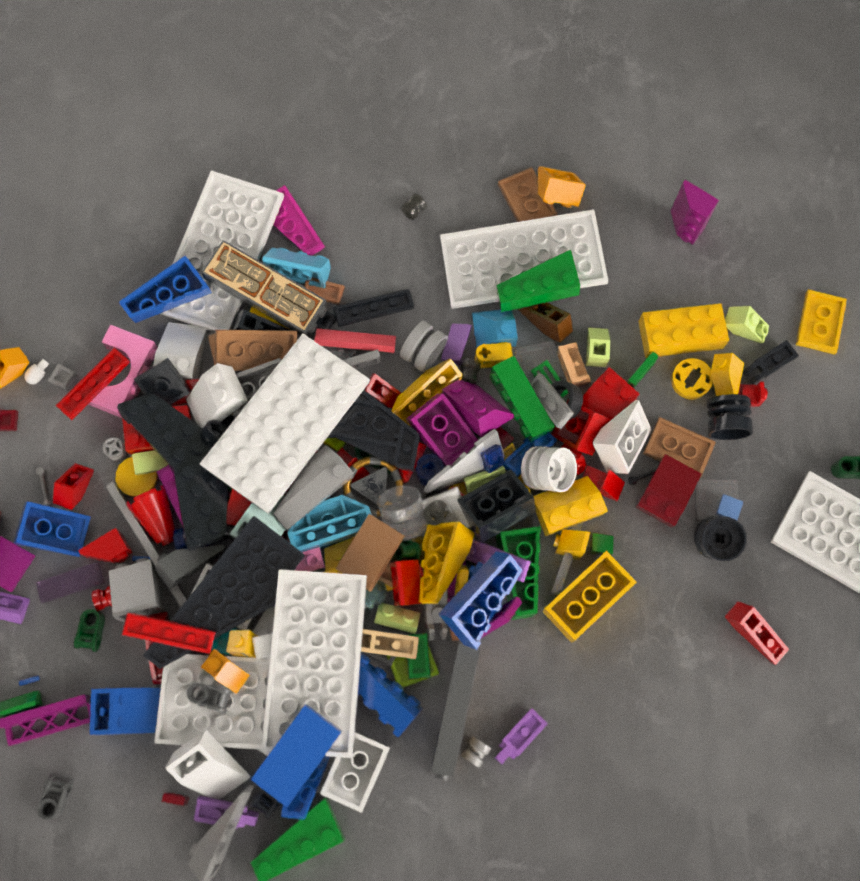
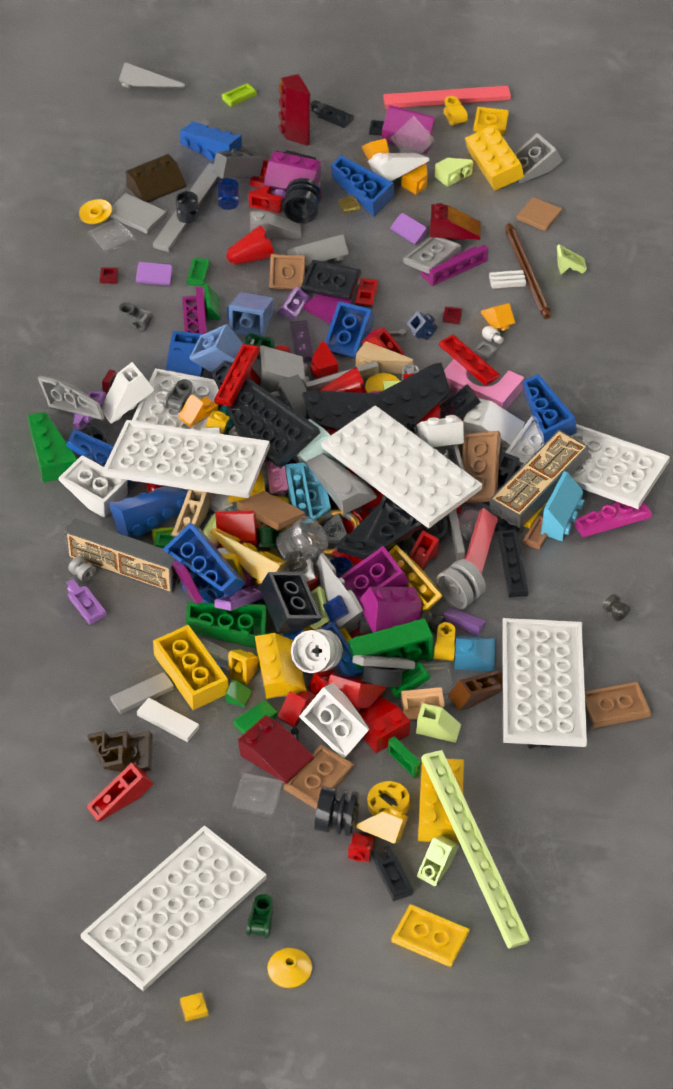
camera: 100 degrees right, 25 degrees down
blue tile [251,704,342,807] -> none
green wedge [497,249,580,312] -> none
light orange slope [538,166,586,208] -> none
magenta slope [670,180,719,245] -> none
black wheel [694,516,747,561] -> none
medium blue tile [716,494,743,520] -> none
none -> dark brown slope [87,731,153,772]
none -> light grey tile [110,672,174,715]
none -> white tile [137,698,199,742]
none -> medium blue slope [189,324,243,372]
none -> medium blue slope [229,292,274,336]
none -> green tile [233,700,278,734]
none -> tan slope [356,341,413,374]
none -> dark blue brick [406,311,438,340]
none -> yellowish green plate [421,750,530,949]

